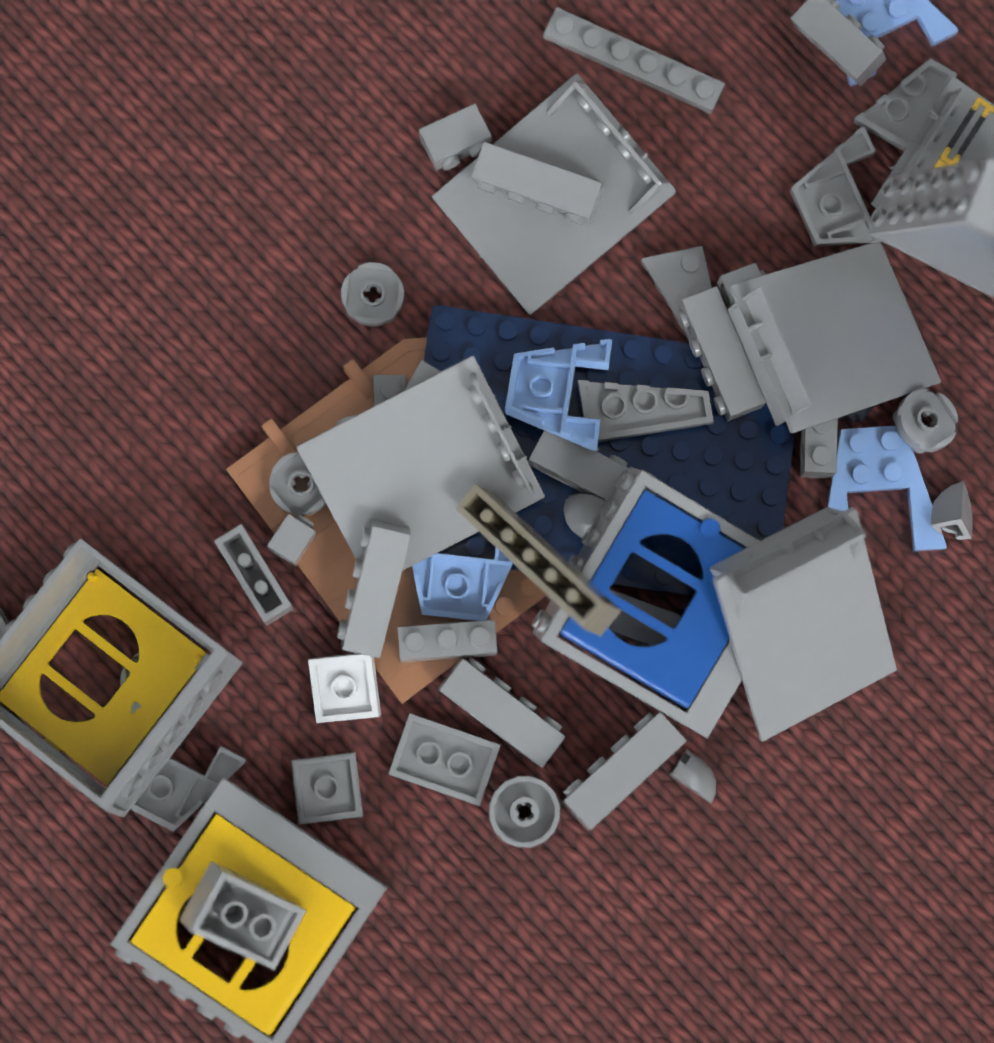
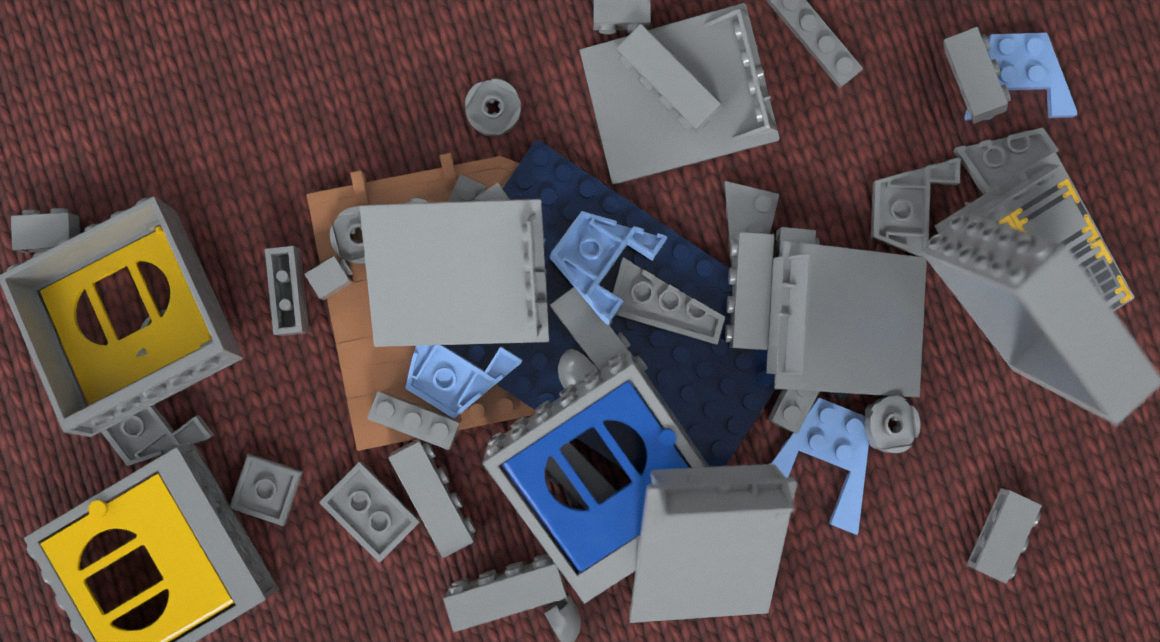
camera: 25 degrees right, 5 degrees up
light grey slope [180,861,306,970] -> none
white plate [308,653,381,723] -> none
light grey brick [337,519,411,658] -> none
dark tan brick [456,484,622,636] -> none
light grey wheel [489,776,560,847] -> none
light grey brick [931,481,973,540] -> none

